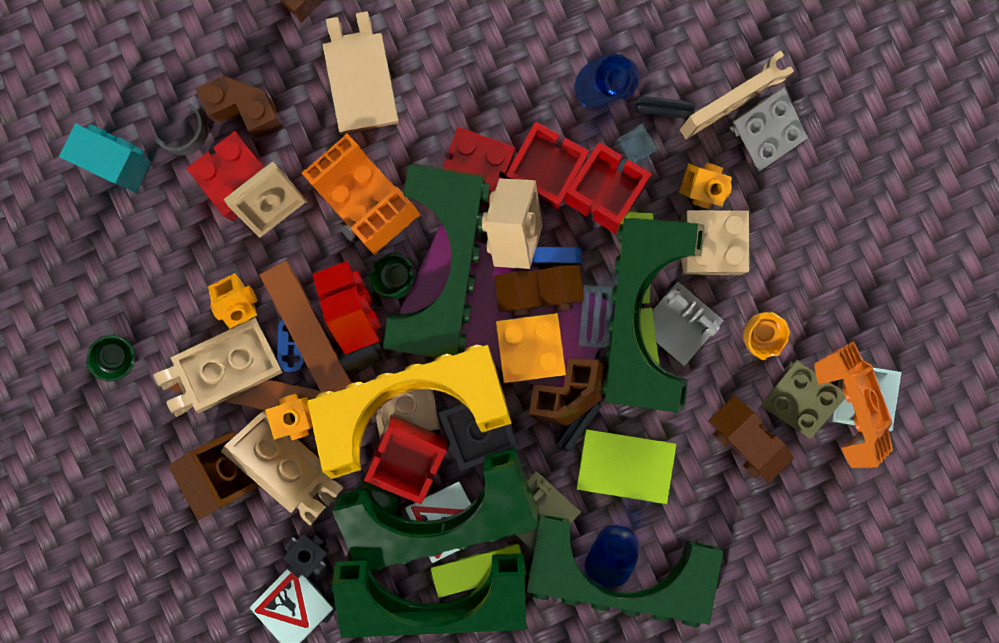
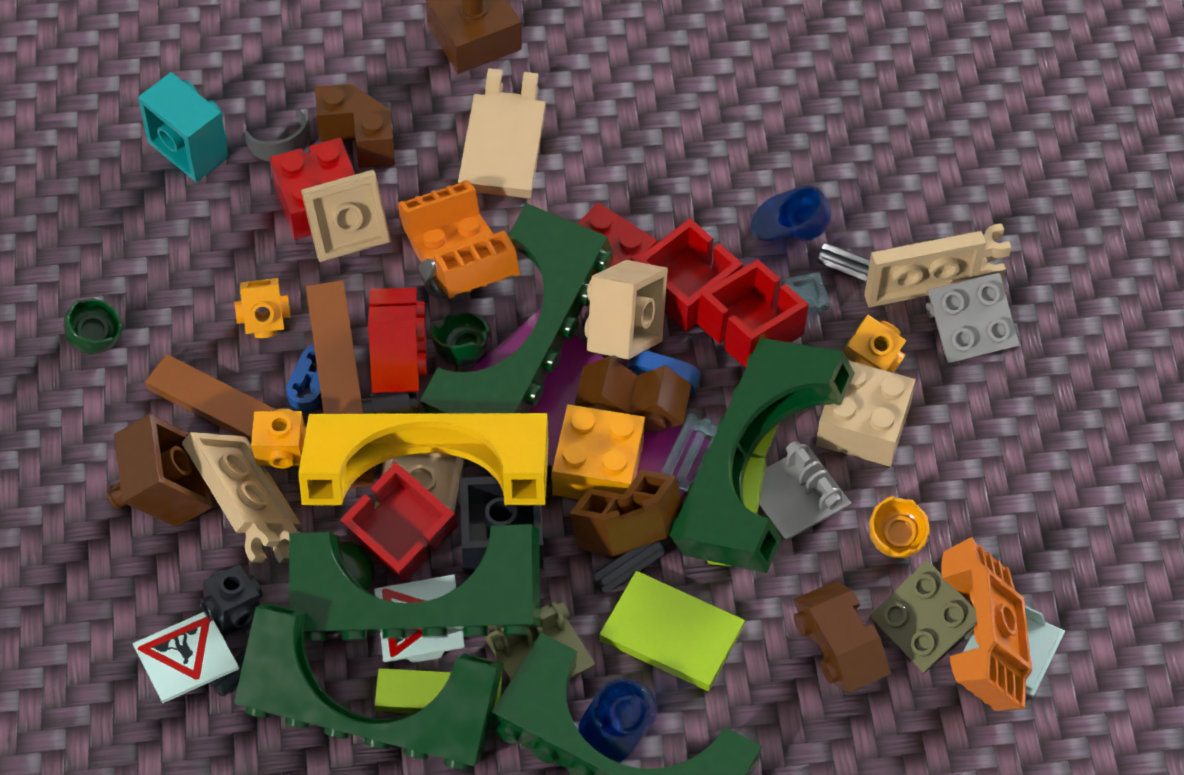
camera: 15 degrees right, 30 degrees down
tan tile [153,318,283,417] -> none

